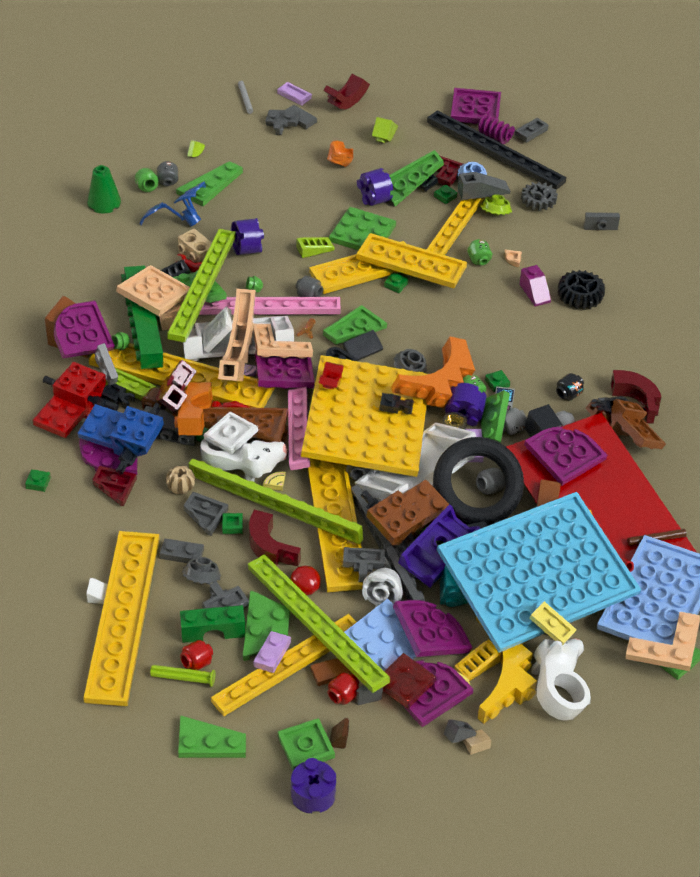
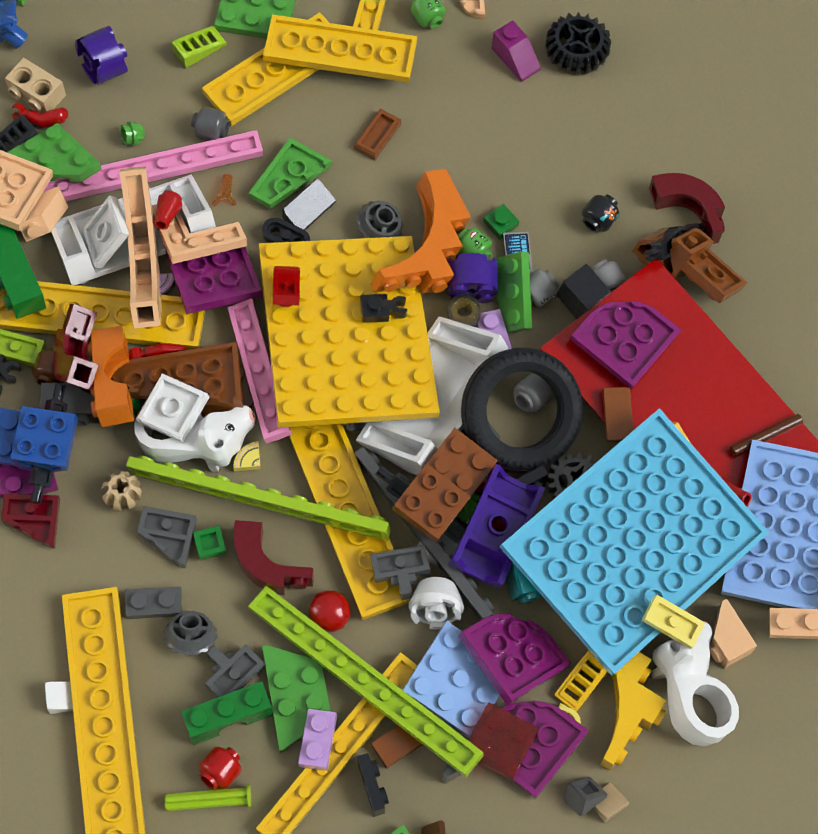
camera: 15 degrees left, 20 degrees up
lime plate [168,229,236,343] -> none
red head [327,672,360,705] -> none
green plate [384,272,408,293] -> none
none -> red cone [153,190,182,230]
none -> dark orange tile [354,108,401,160]
none -> black plate [357,753,389,817]
none -> light nougat slope [709,599,757,669]

